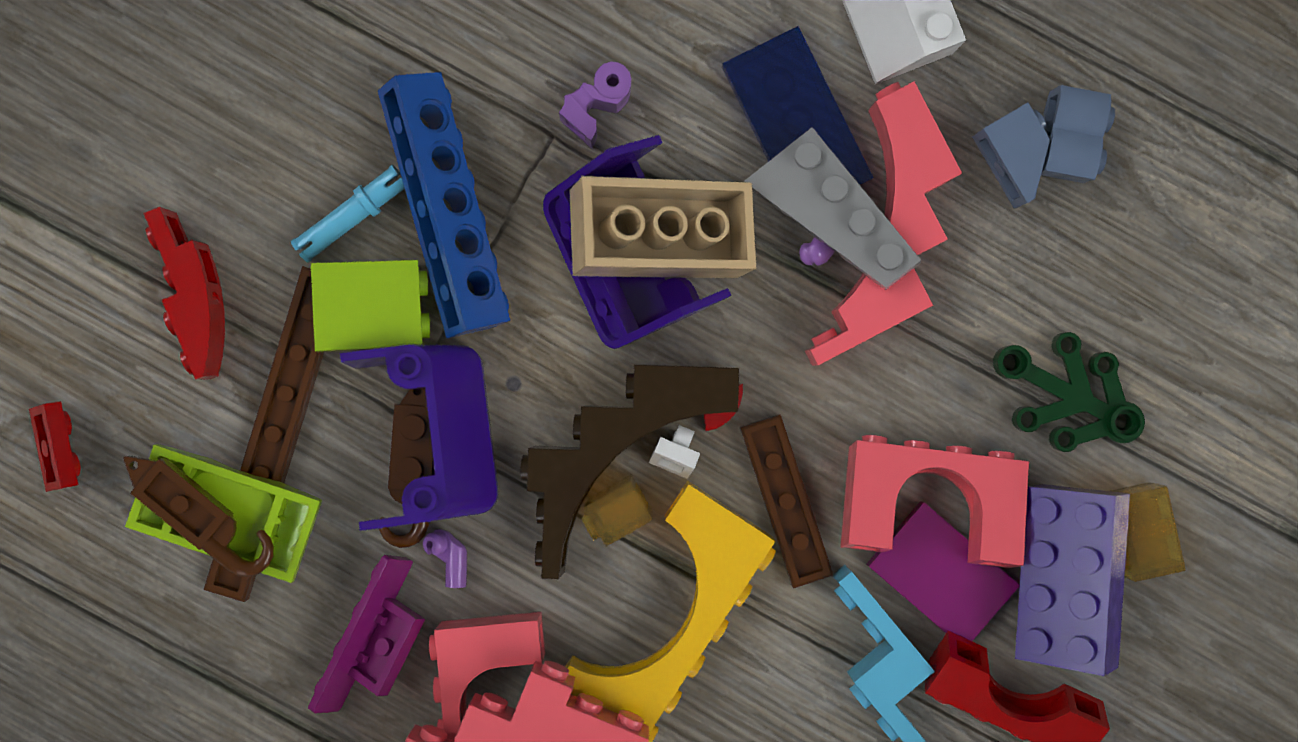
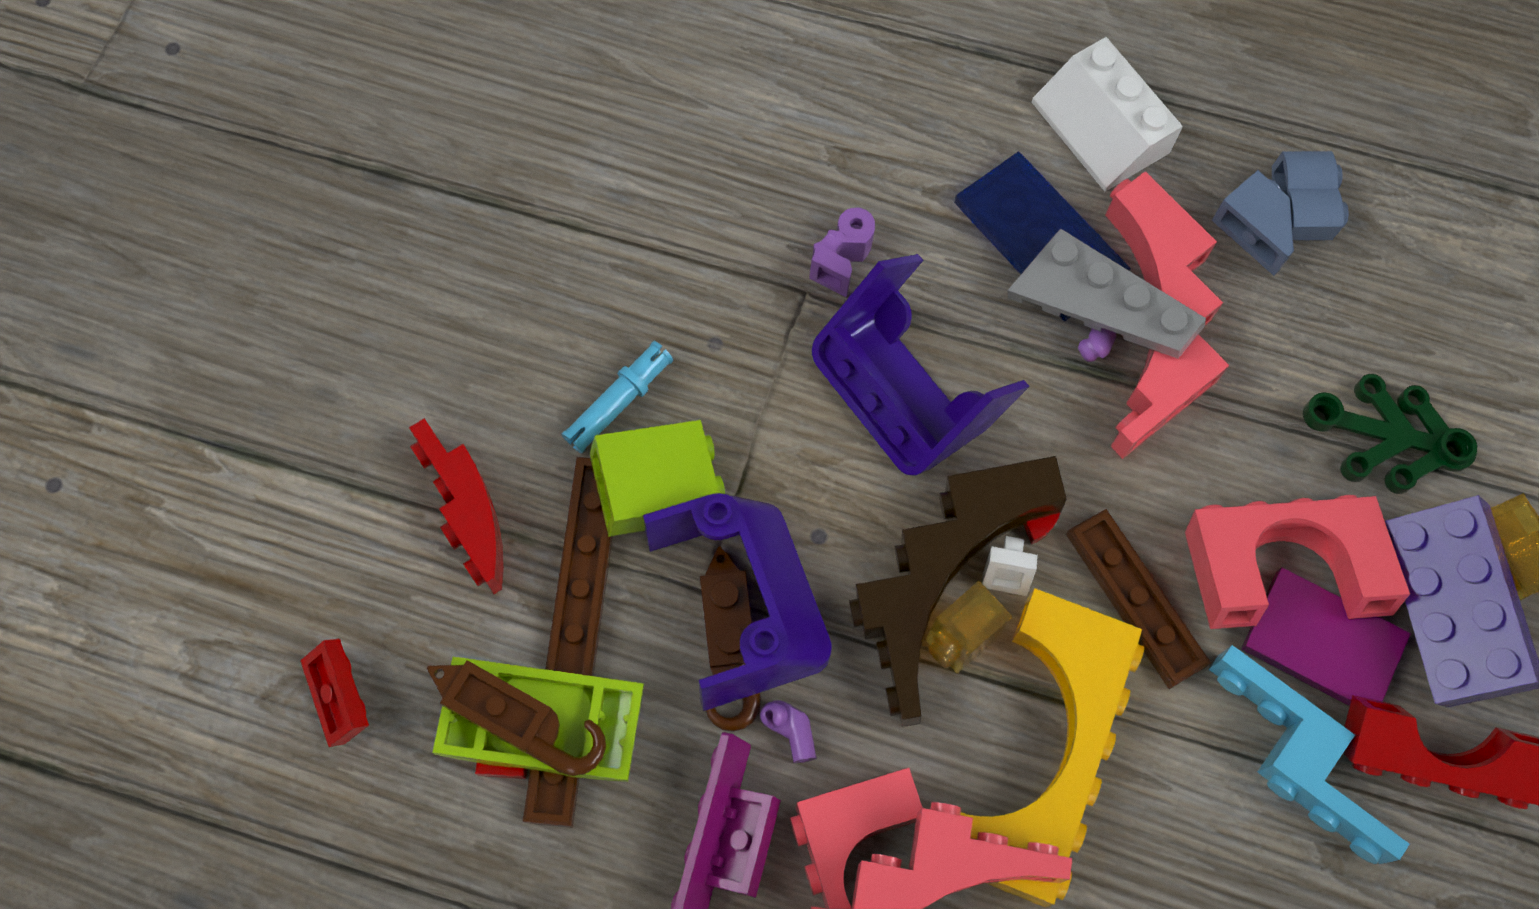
camera: 15 degrees left, 20 degrees down
blue brick [378,72,511,338] -> none
tan brick [570,176,756,278] -> none

